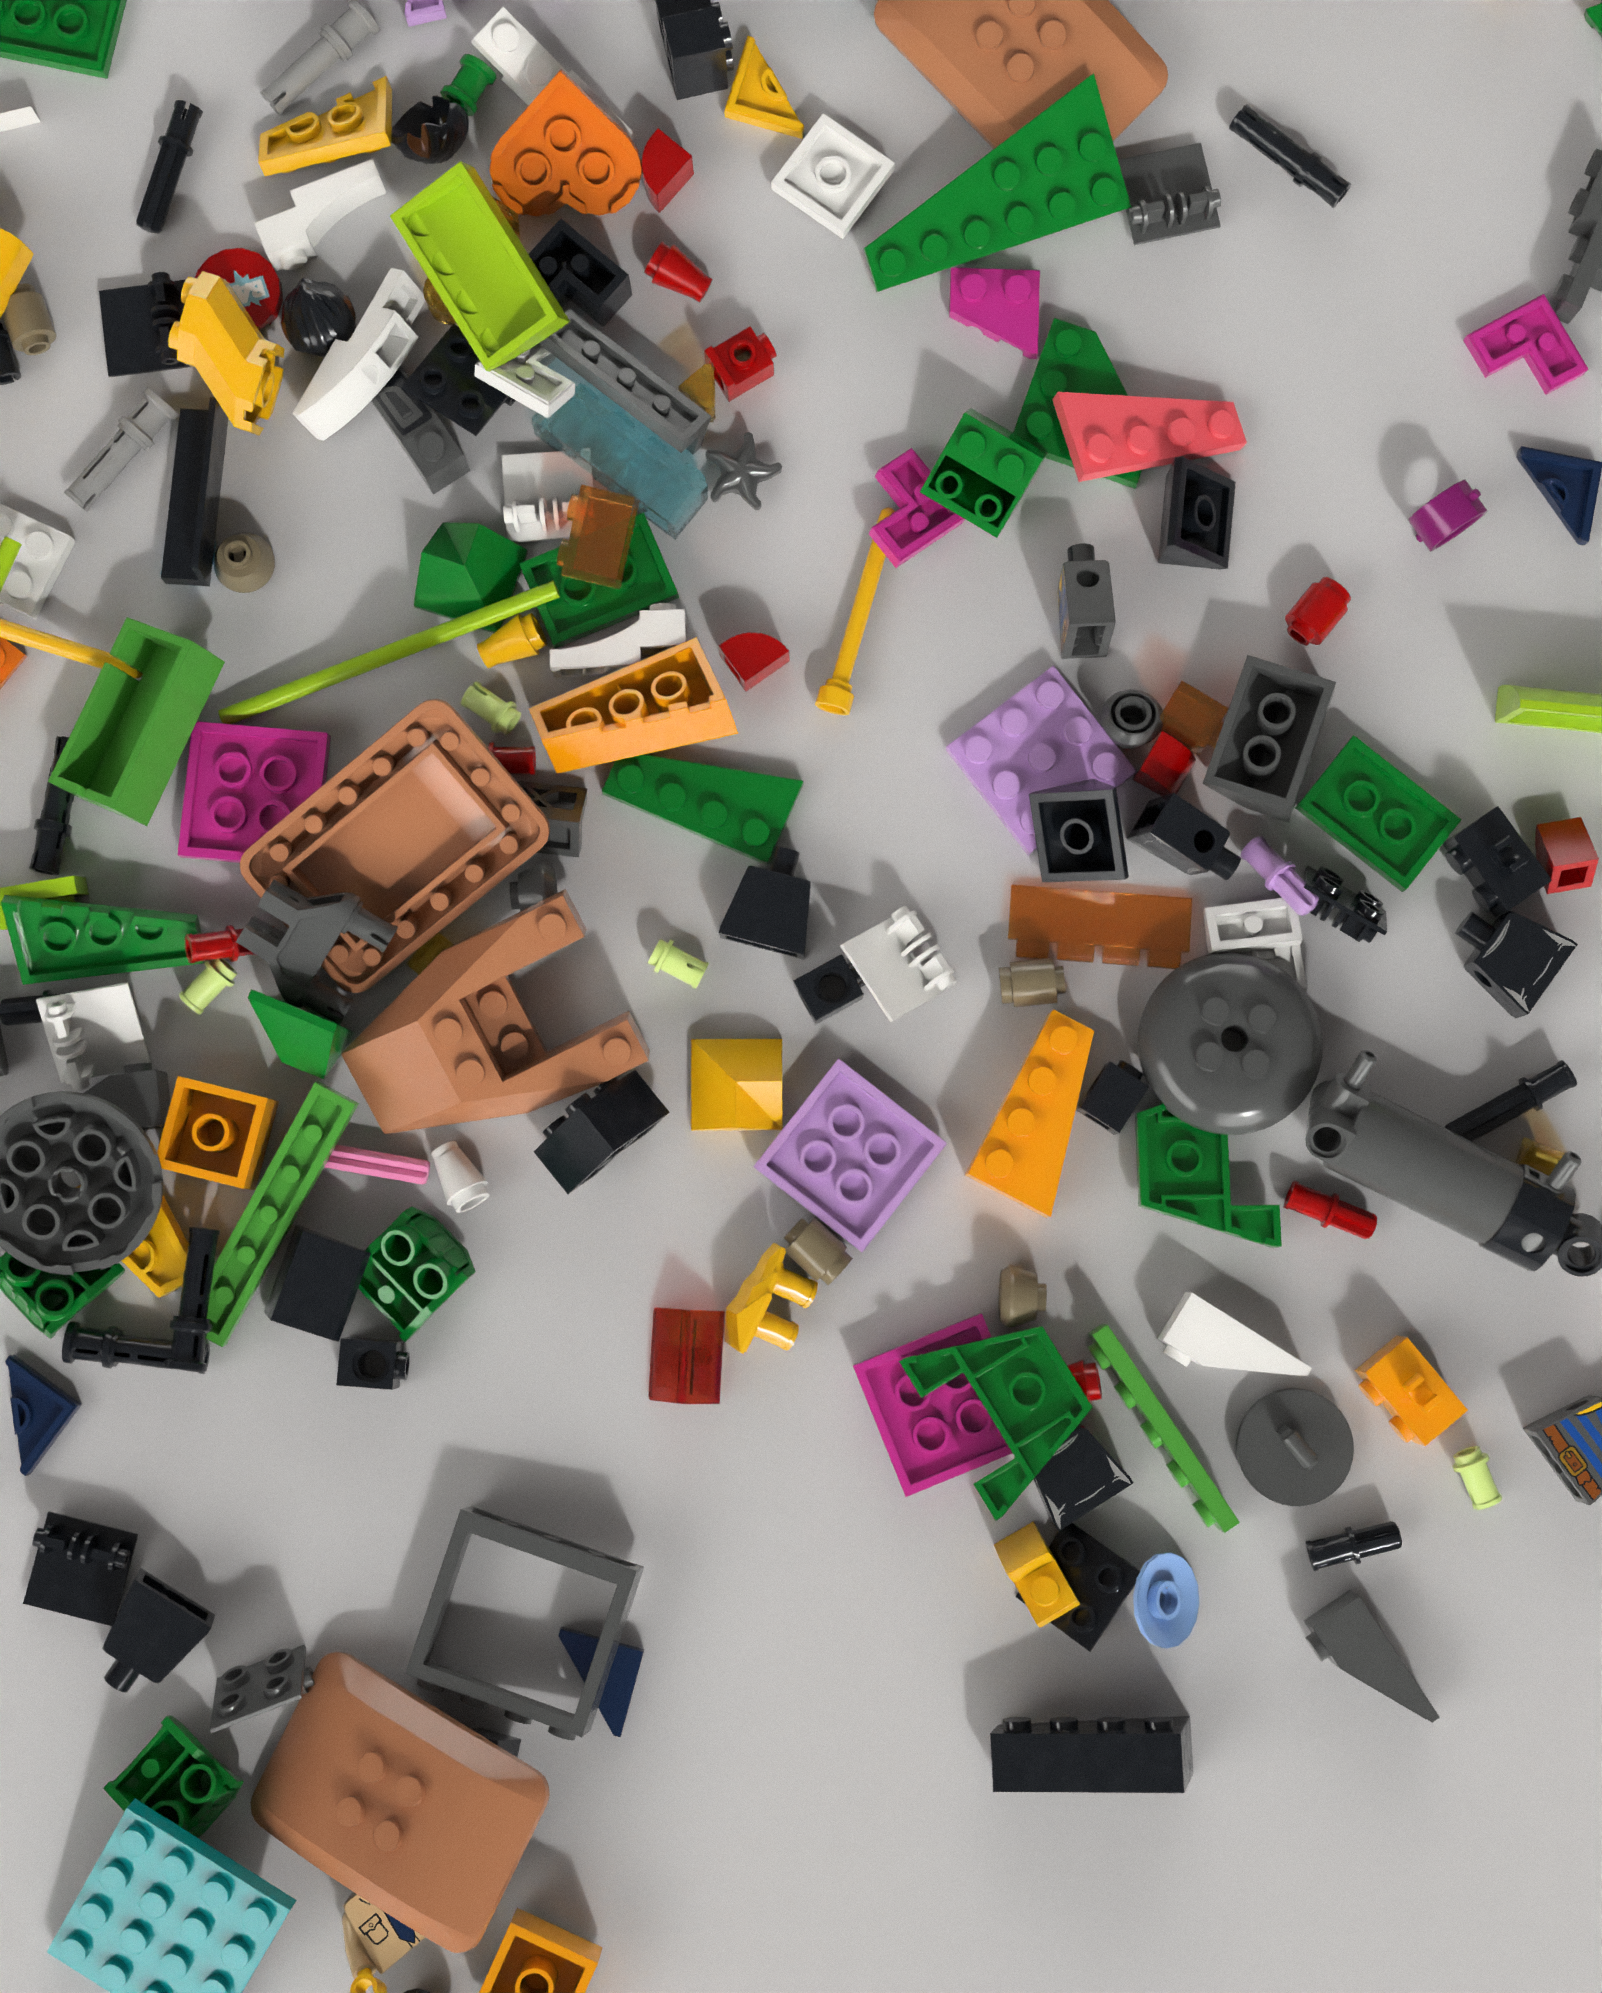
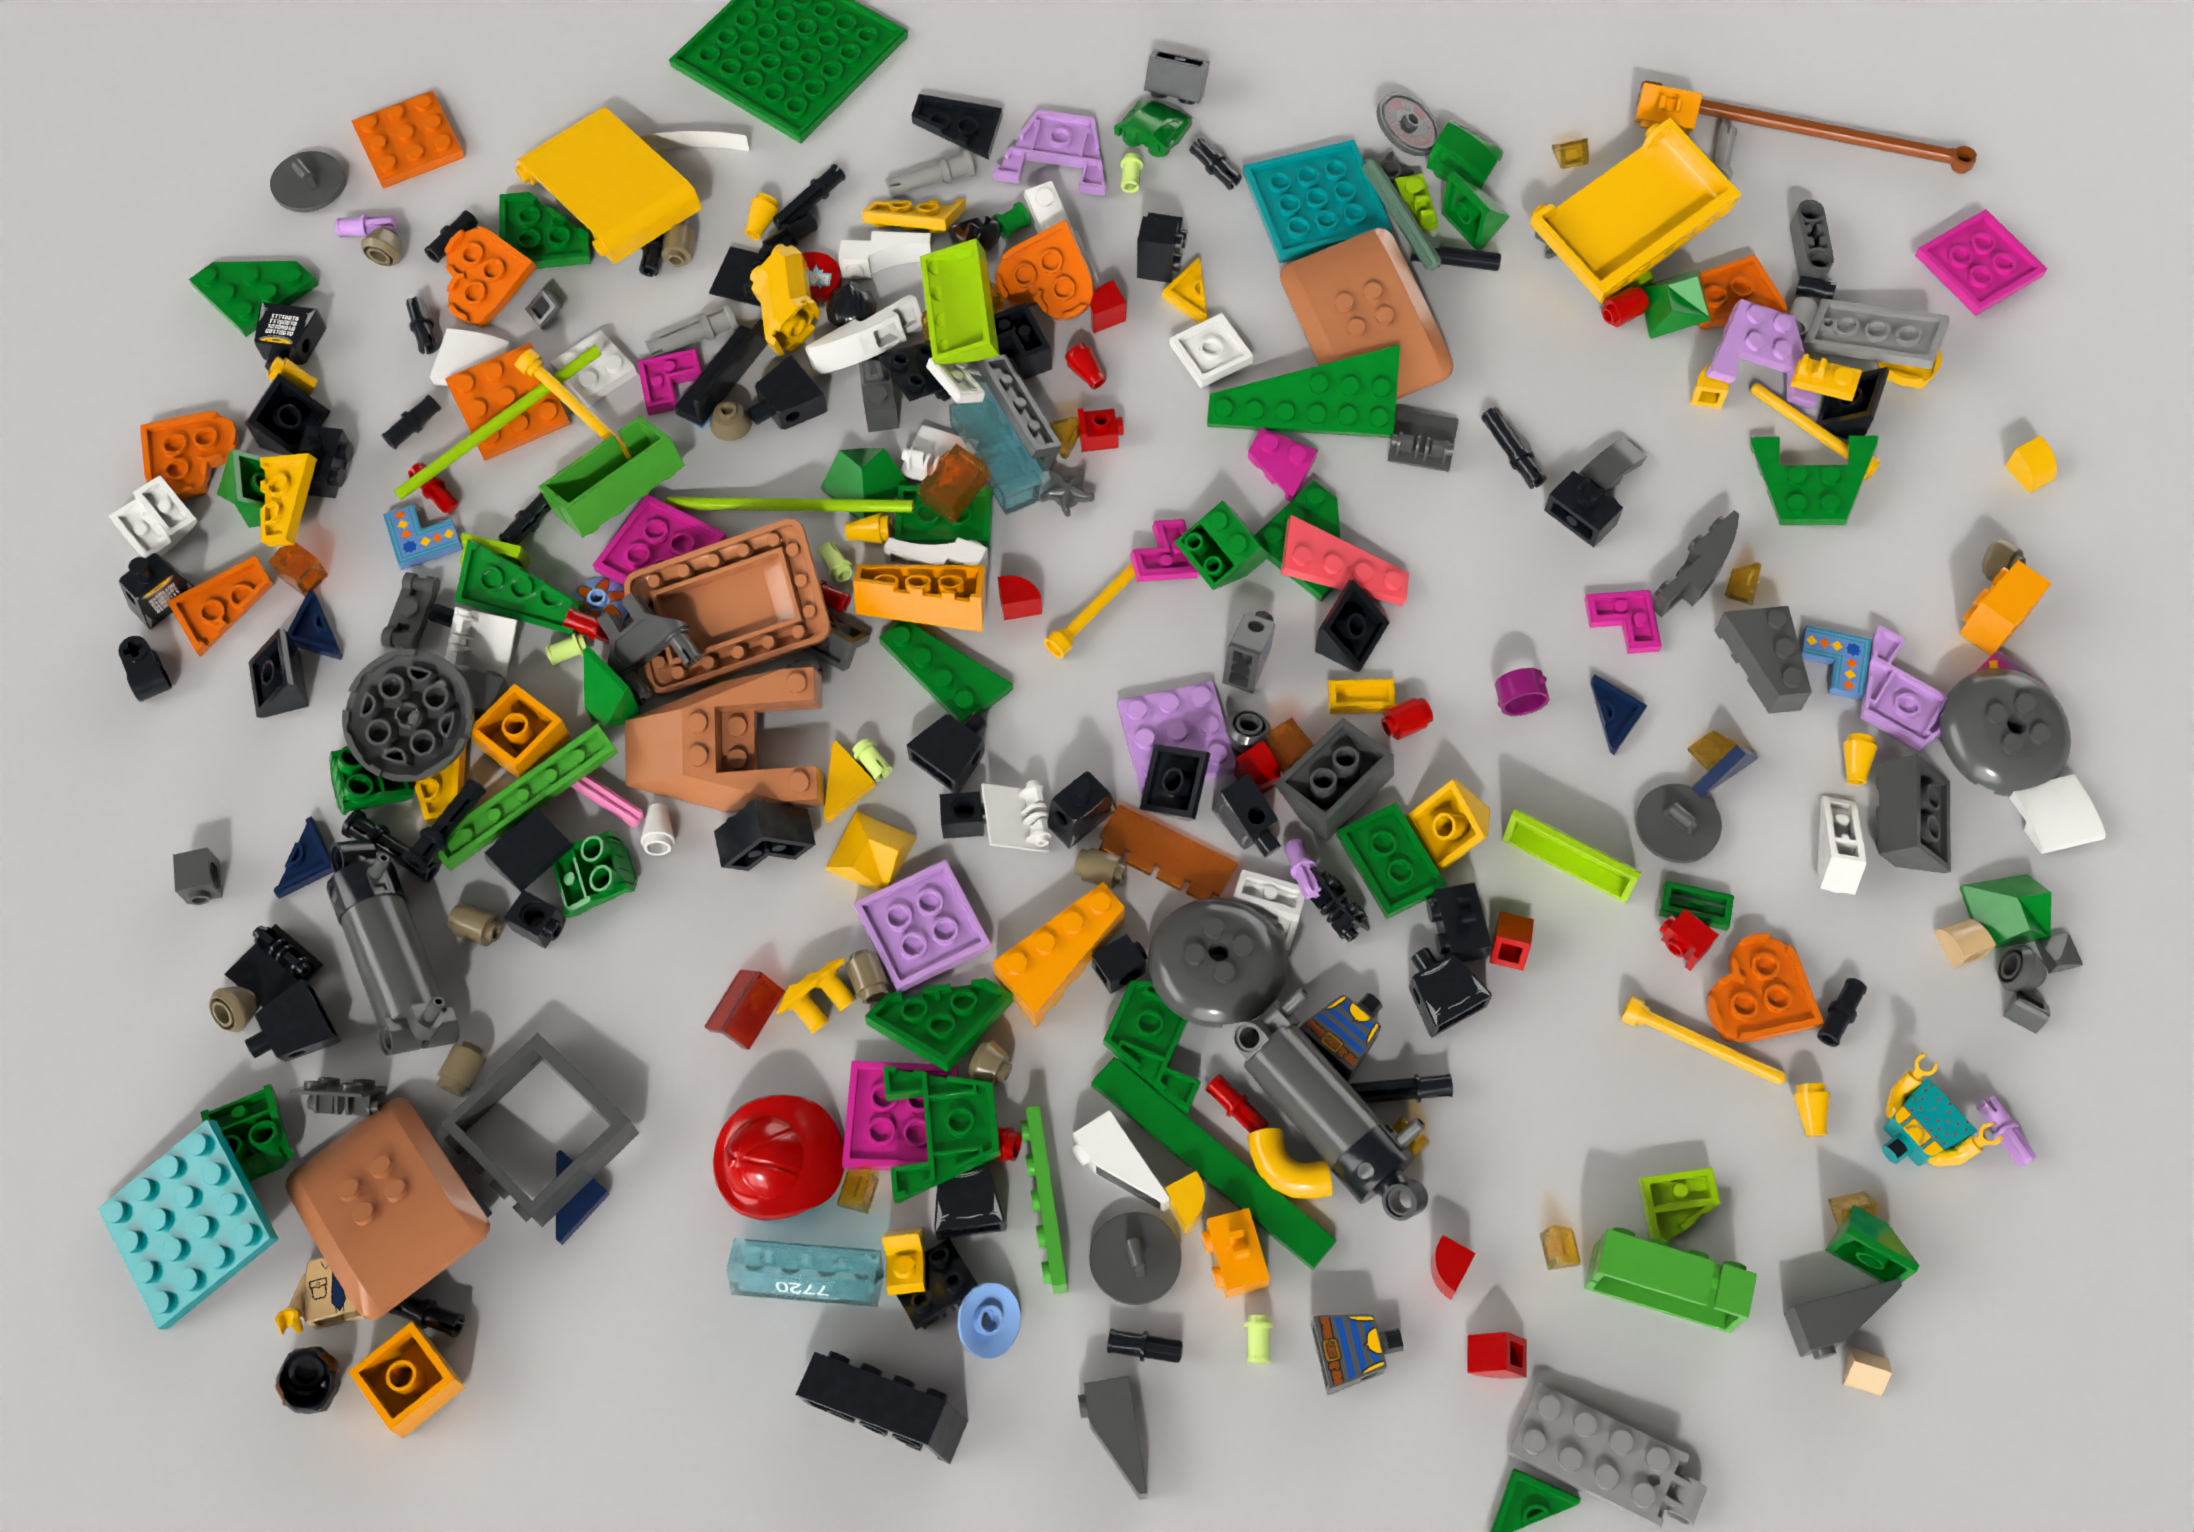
camera: 25 degrees right, 20 degrees down
none -> dark tan cone [209,986,257,1032]
none -> dark grey piece [326,839,459,1056]
none -> black pin [388,1295,465,1338]
none -> dark tan brick [436,1041,486,1097]
none -> dark tan brick [447,903,503,946]
none -> dish [571,577,630,623]
none -> dark pink tile [637,348,702,416]
none -> red piece [713,1095,844,1221]
none -> clear light blue brick [726,1238,884,1307]
none -> yellow cone [744,193,779,240]
none -> black torso [748,355,827,430]
none -> black axle [762,213,818,248]
none -> yellow tile [823,741,876,824]
none -> clear yellow slope [837,1169,879,1214]
none -> green plate [865,978,1014,1072]
none -> black torso [1047,771,1117,849]
none -> green tile [1091,1057,1337,1270]
none -> yellow brick [1164,1171,1205,1235]
none -> yellow cylinder [1247,1128,1332,1199]
none -> torso [1300,993,1383,1082]
none -> yellow tile [1328,678,1396,714]
none -> yellow slope [1405,779,1490,873]
none -> black brick [1544,470,1624,548]
none -> dark grey slope [1579,437,1647,493]

